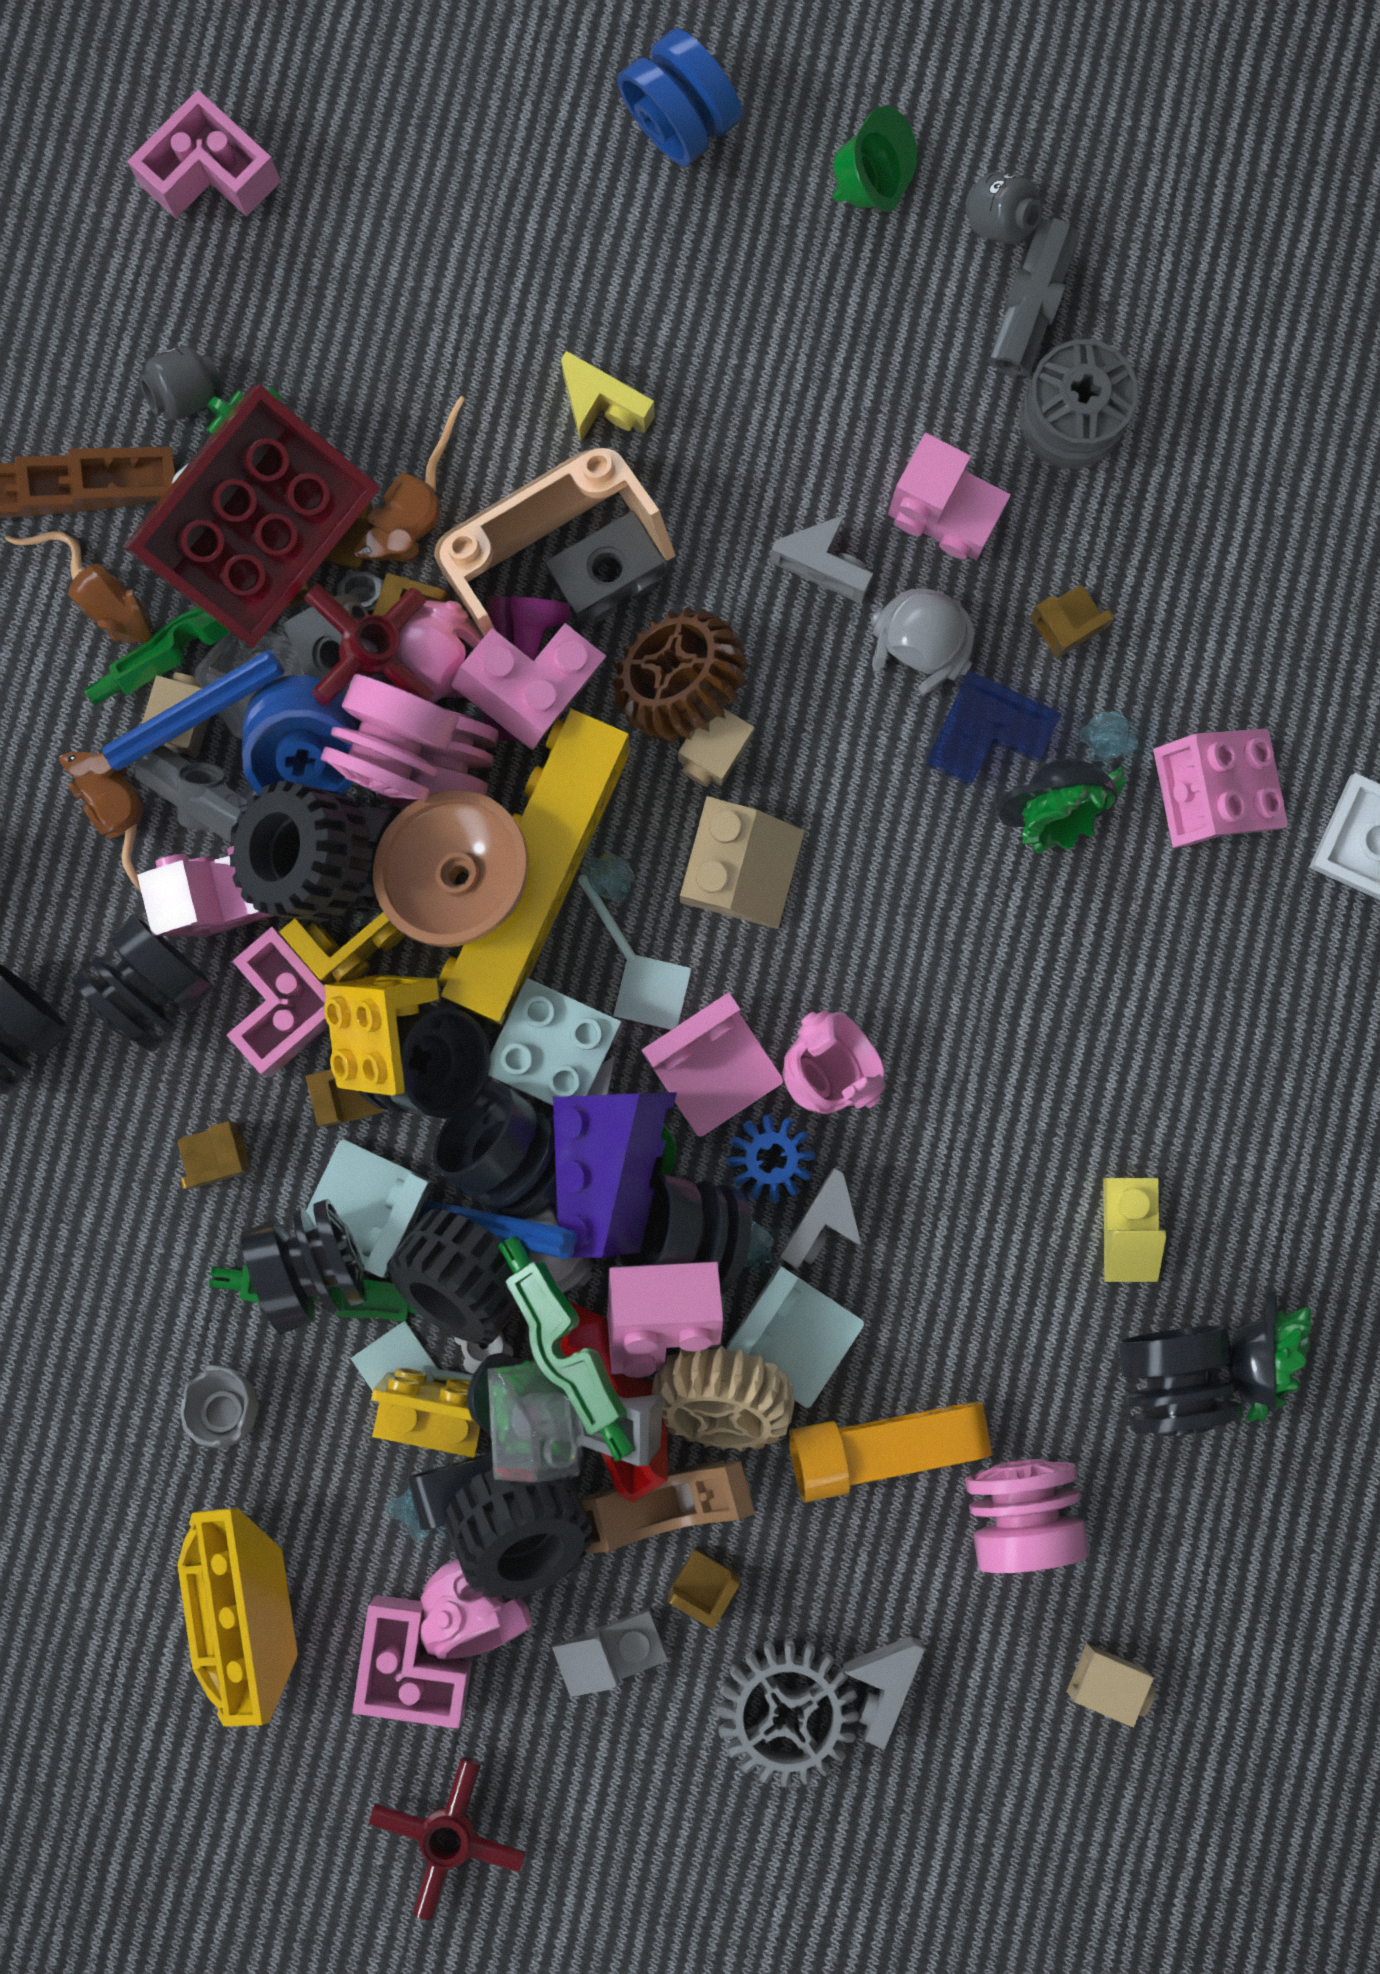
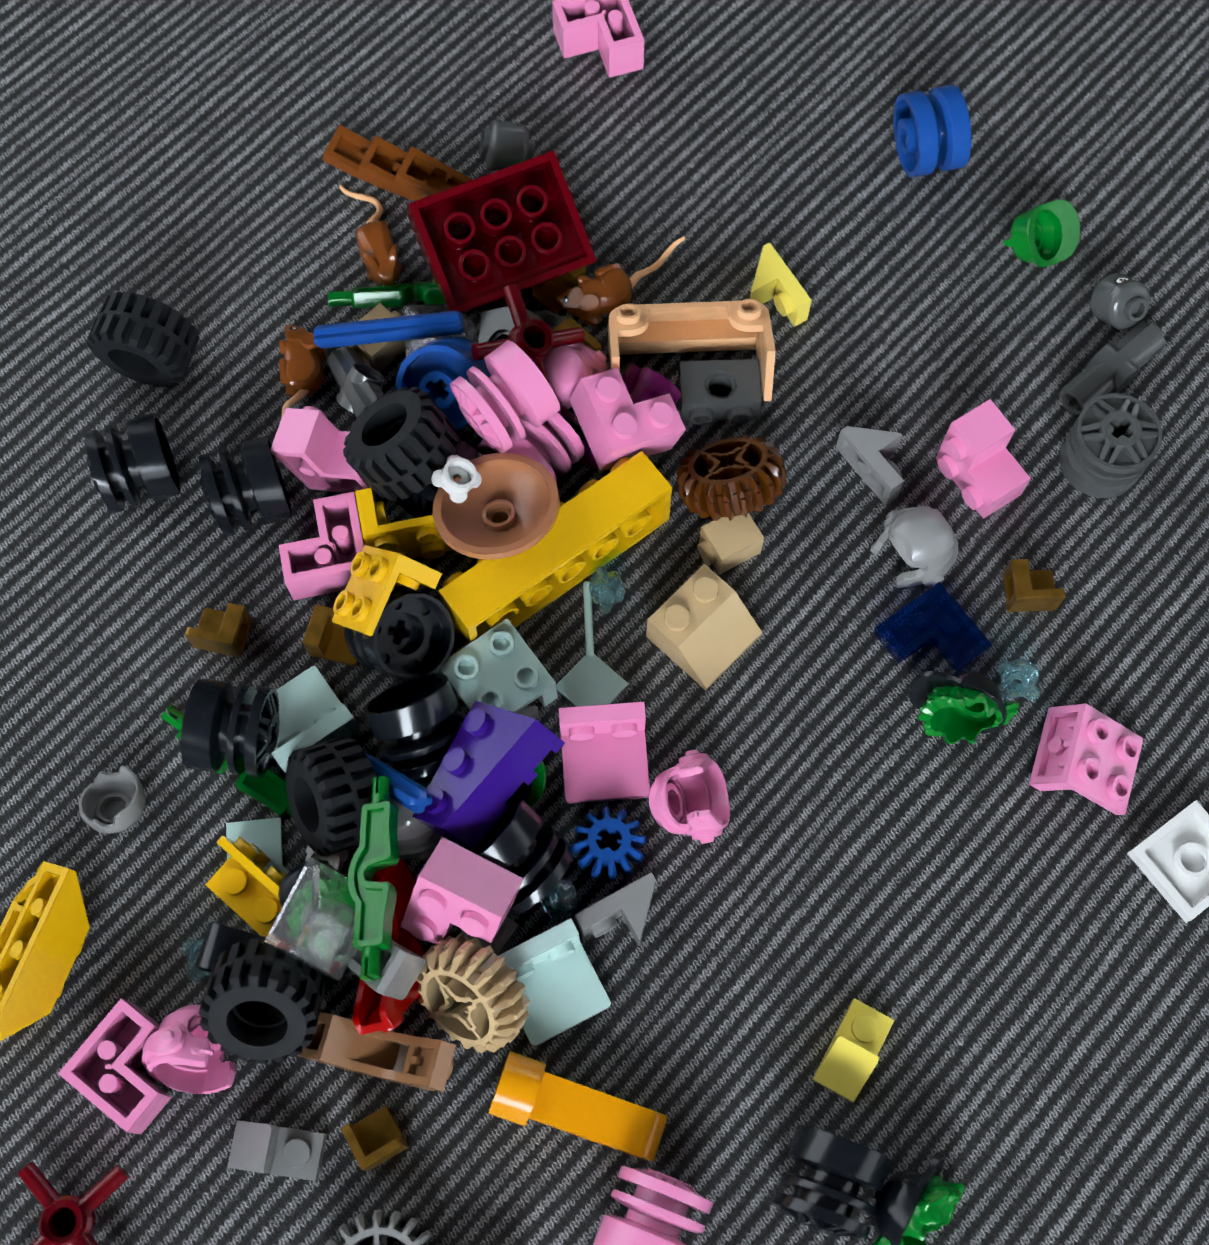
camera: 30 degrees right, 15 degrees down
none -> white plate [431,455,482,503]

